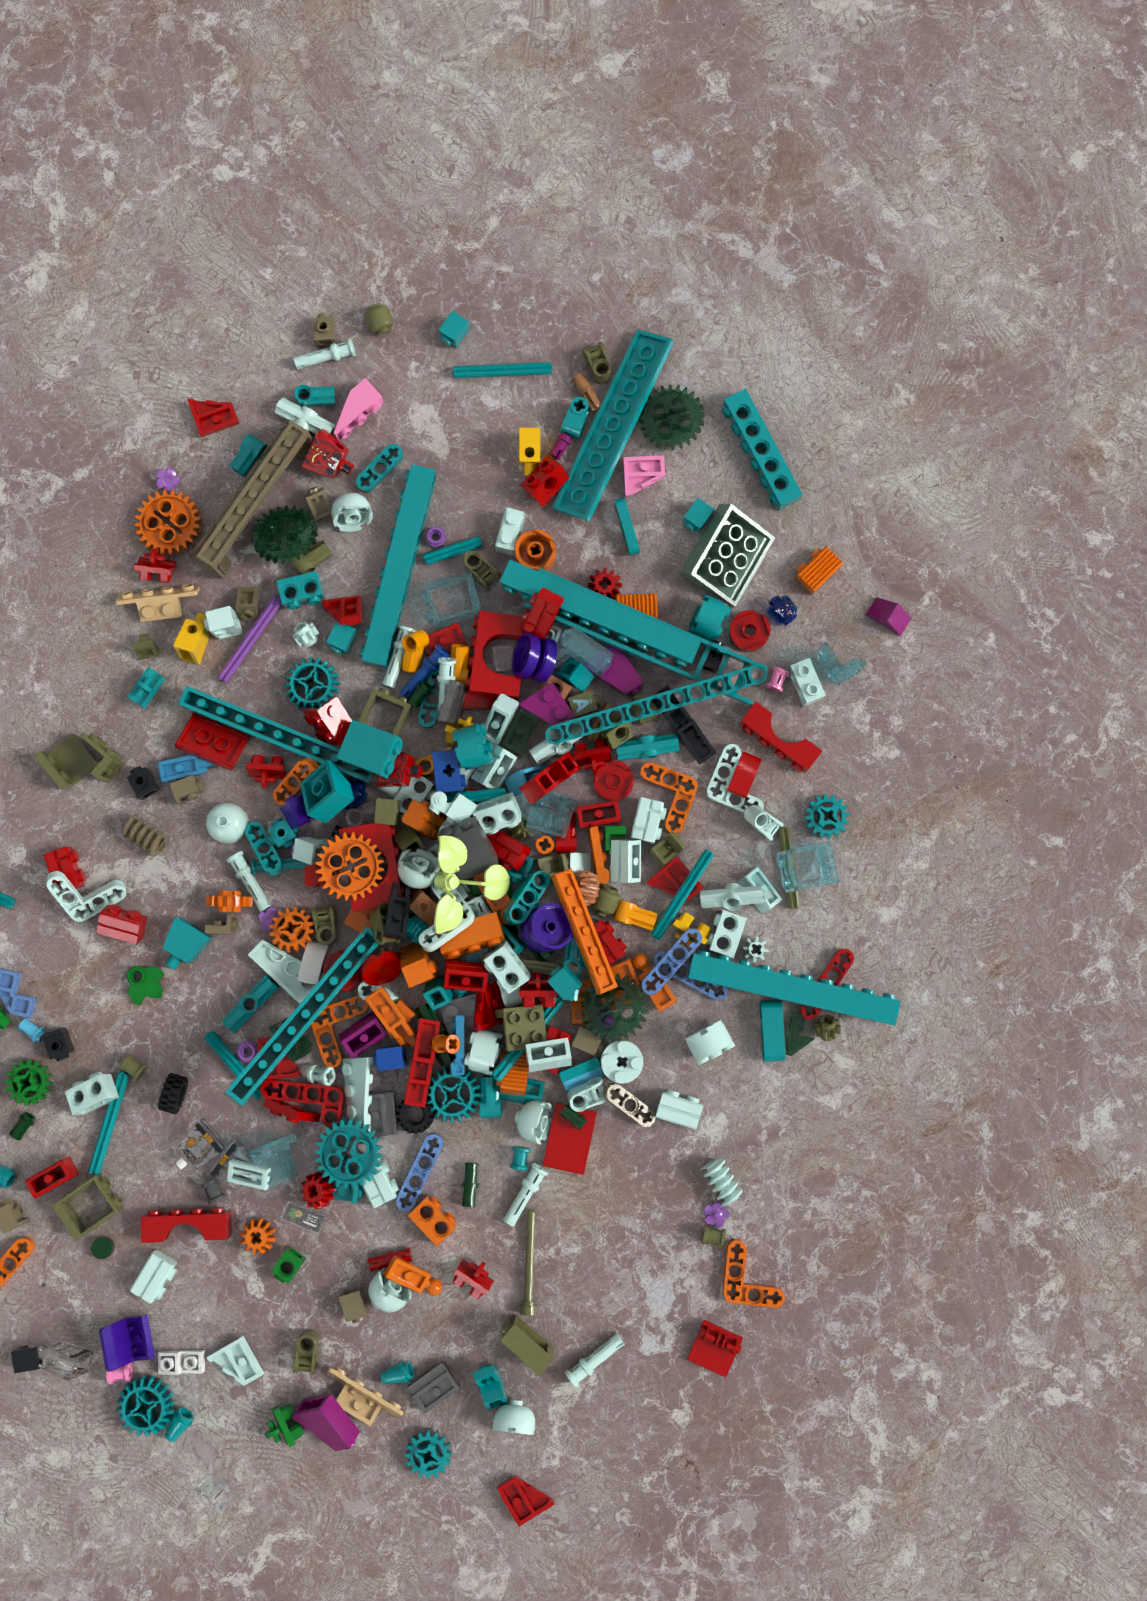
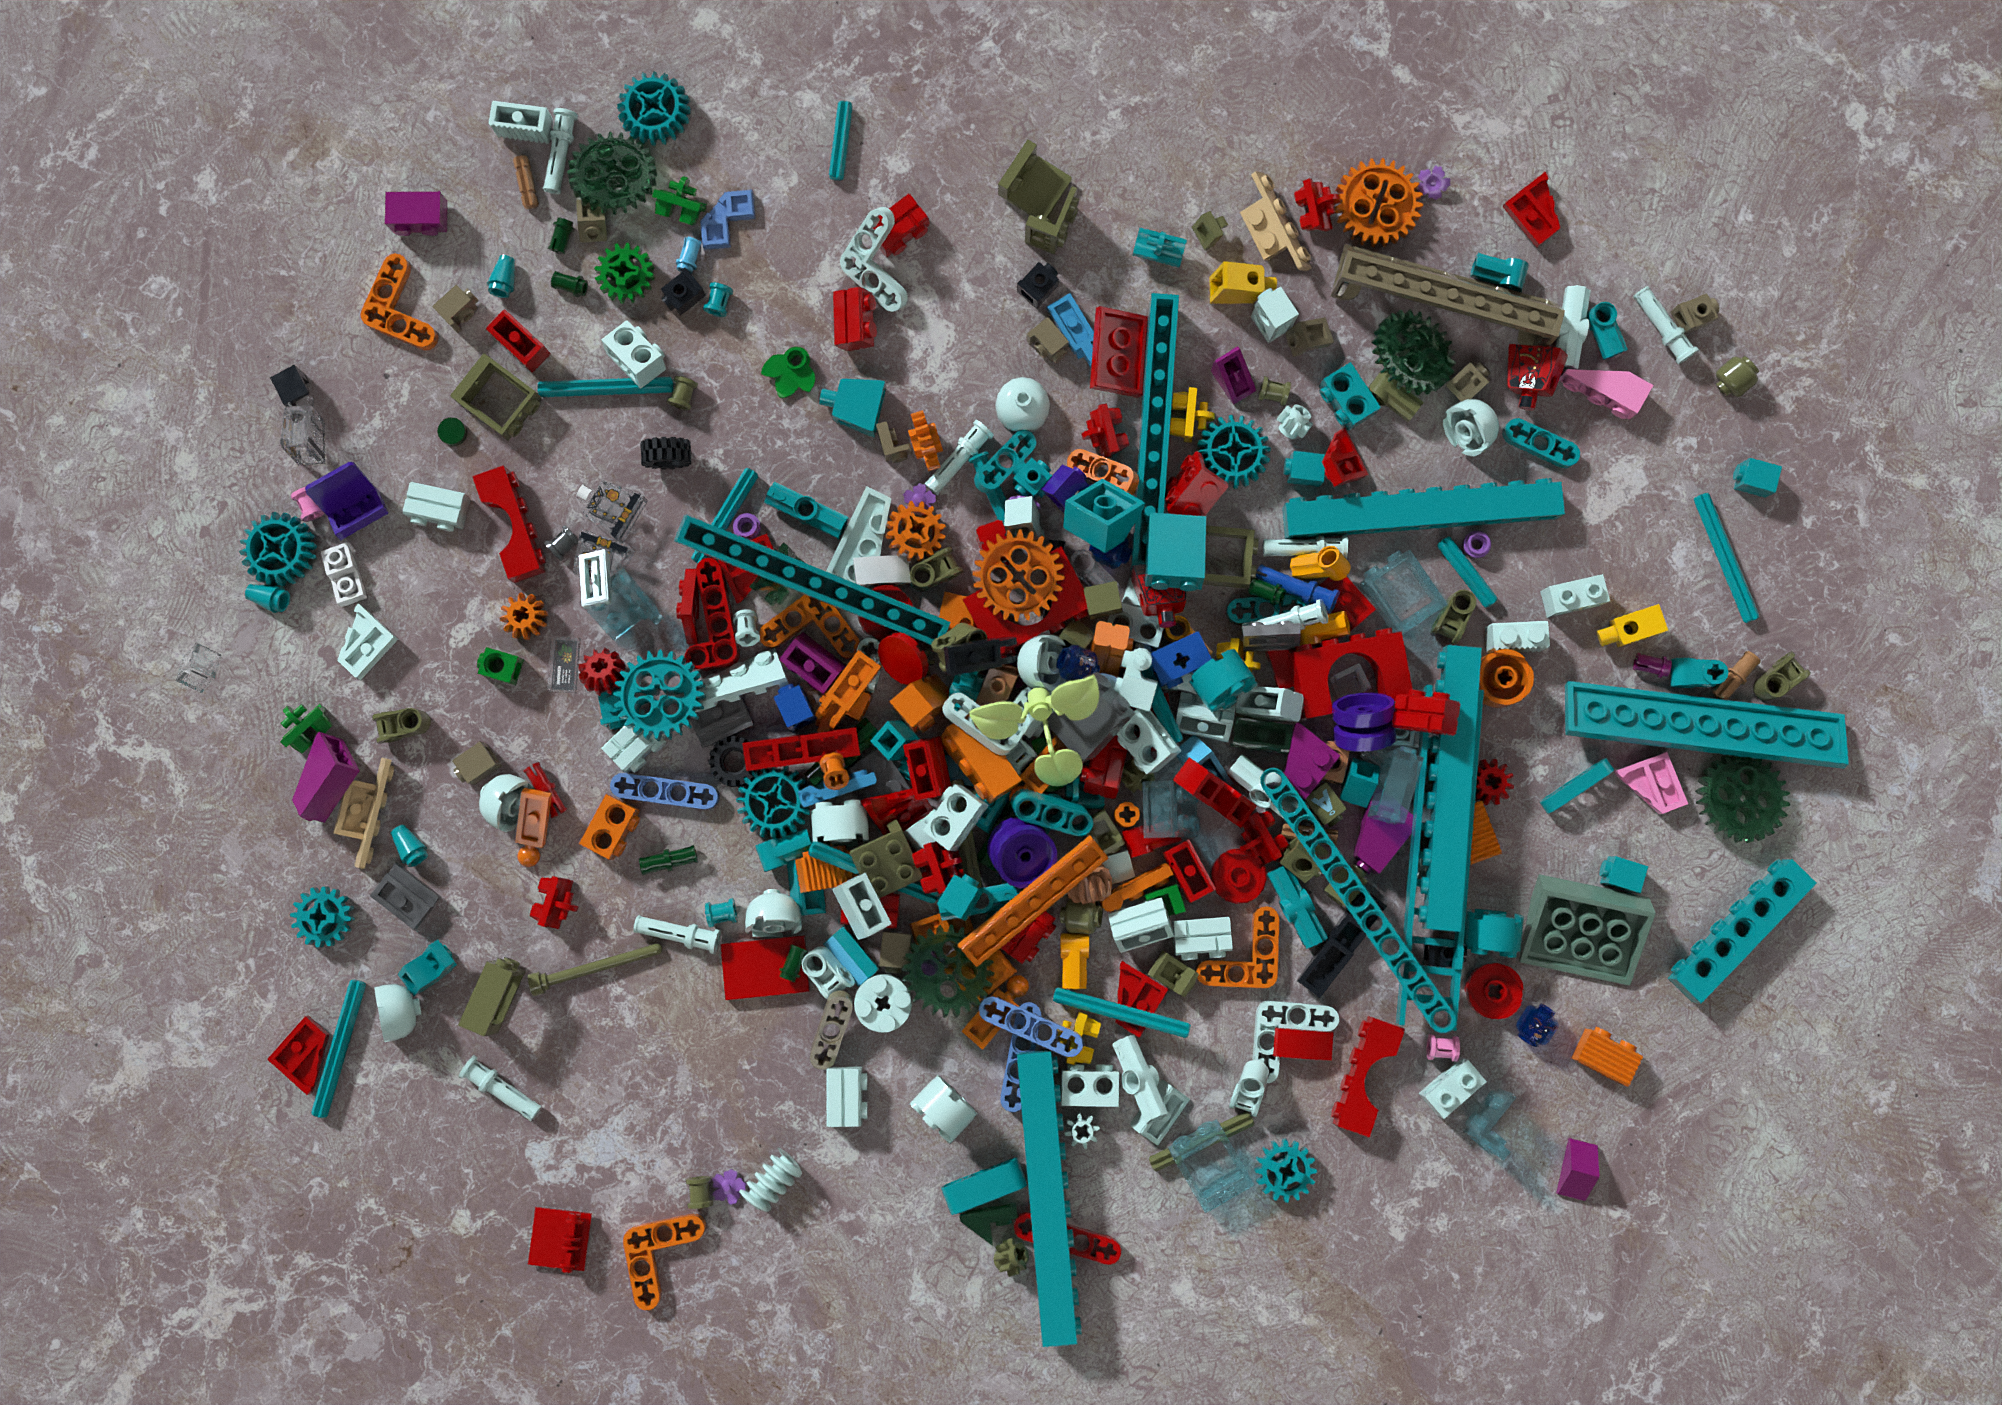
camera: 70 degrees right, 0 degrees up
dark tan piece [122,814,170,857] -> none
medium lavender axle [218,595,282,683] -> none
red brick [520,455,570,507] -> none
none -> teal axle [311,979,366,1118]
none -> teal bush [703,282,733,317]
none -> clear blue head [1056,645,1100,681]
none -> yellow hips [1169,387,1215,443]
none -> magenta slope [1210,346,1257,405]
none -> olive bush [1258,376,1291,406]
none -> light aqua brick [1540,574,1610,618]

